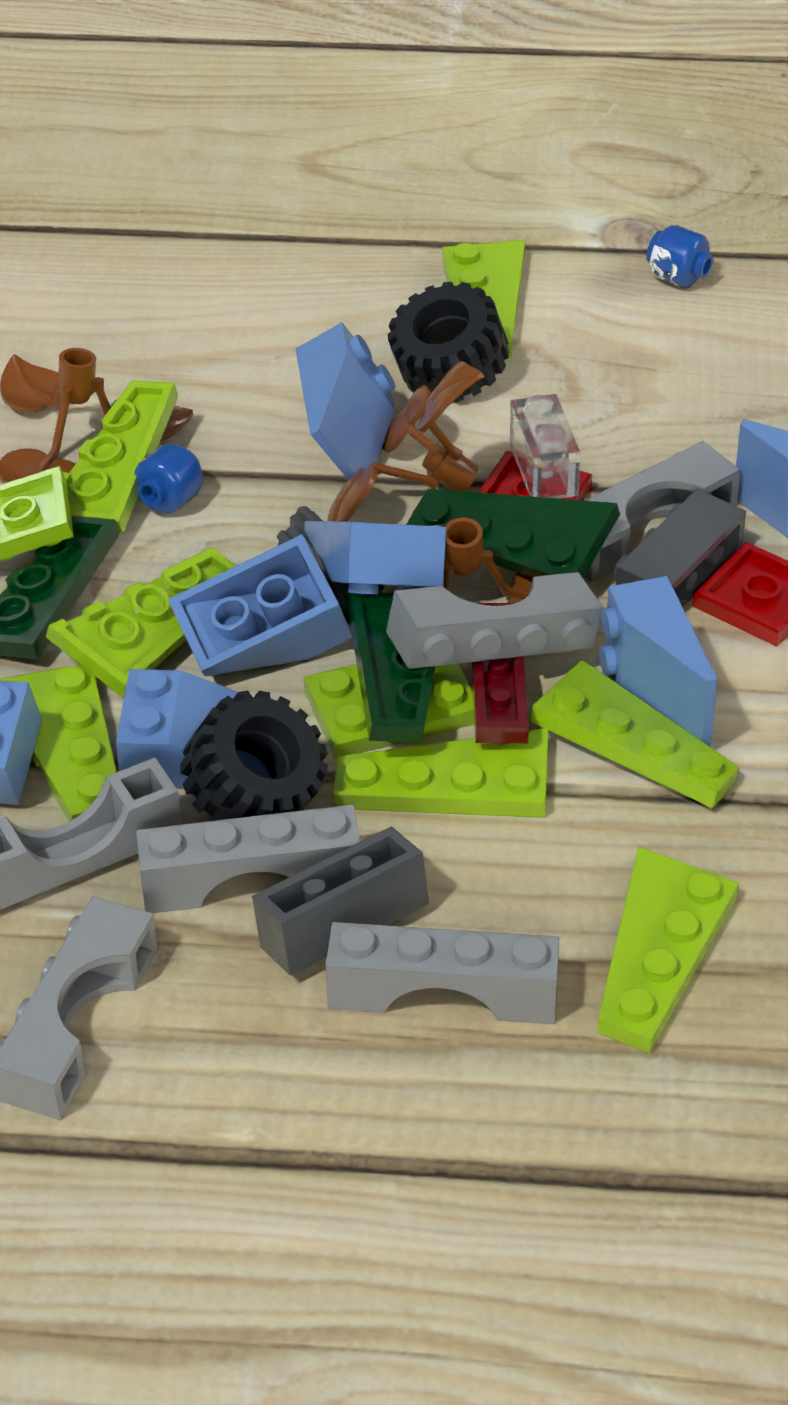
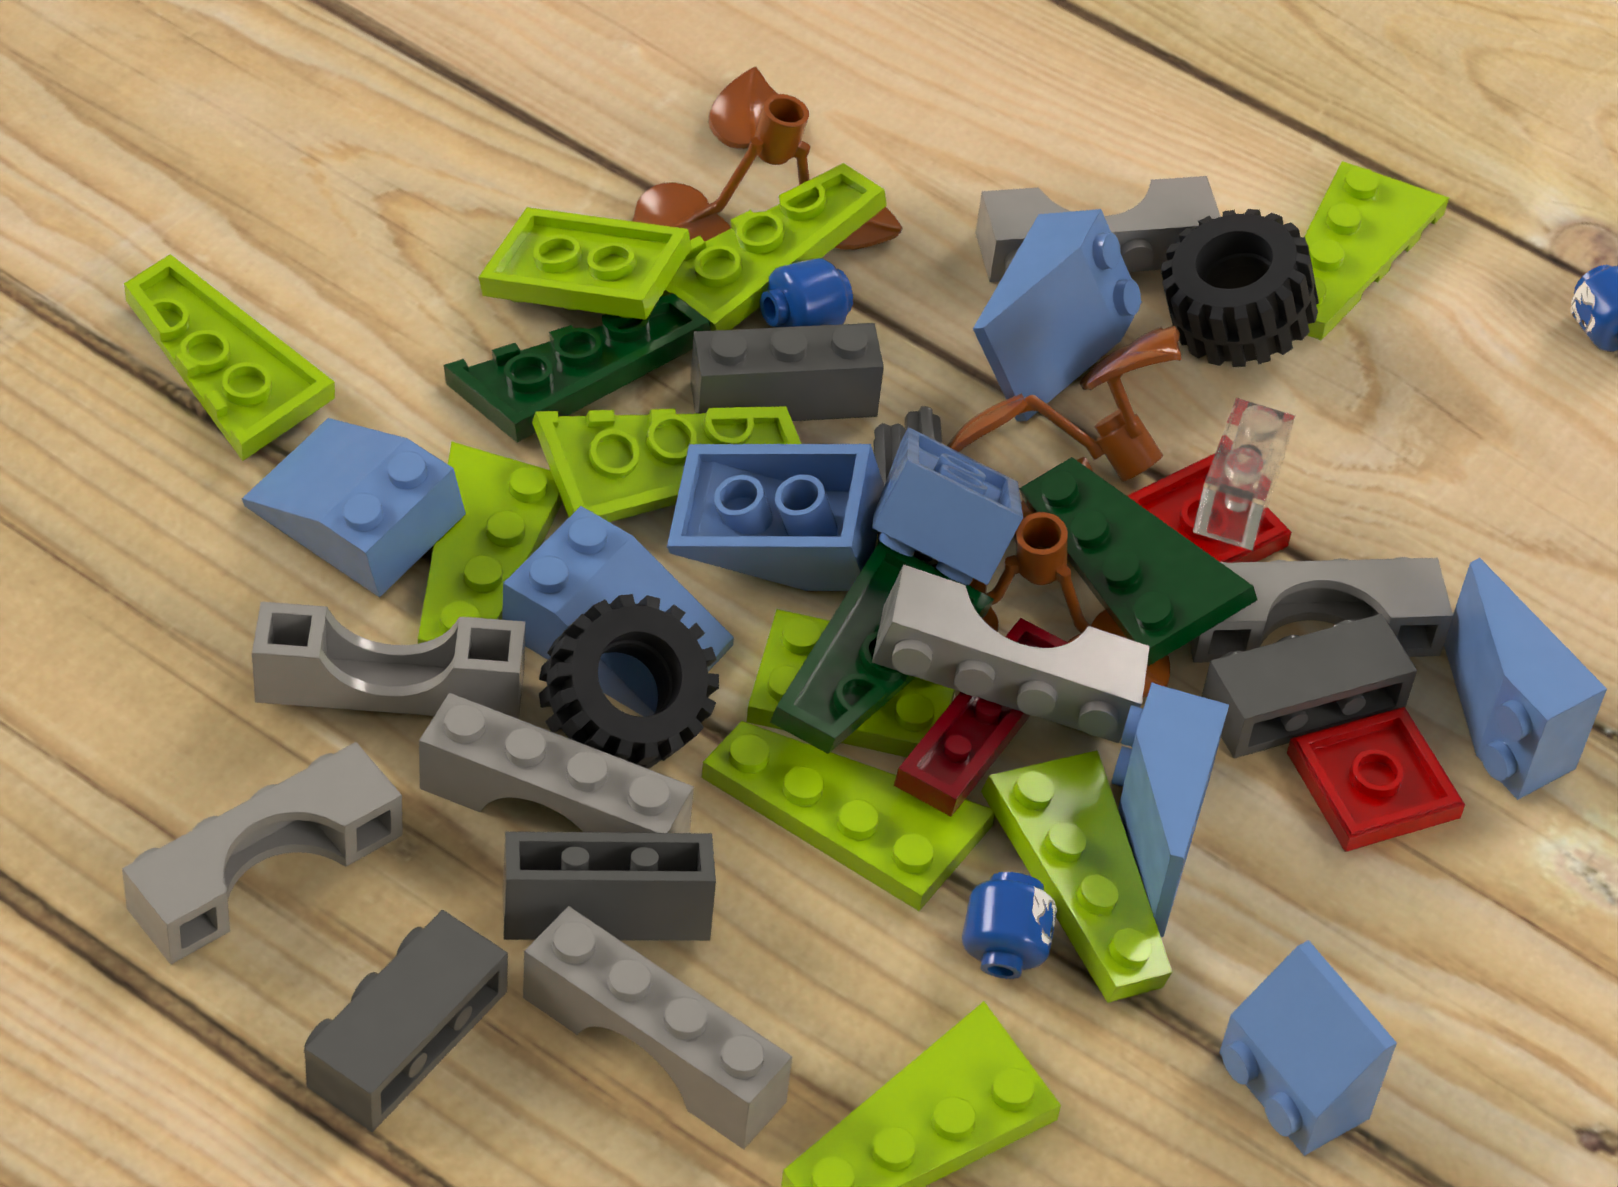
camera: 25 degrees right, 5 degrees up
none -> dark grey brick [304,909,508,1132]
none -> dark grey brick [690,323,884,421]
none -> blue head [962,872,1057,979]
none -> light grey arch [976,176,1221,282]

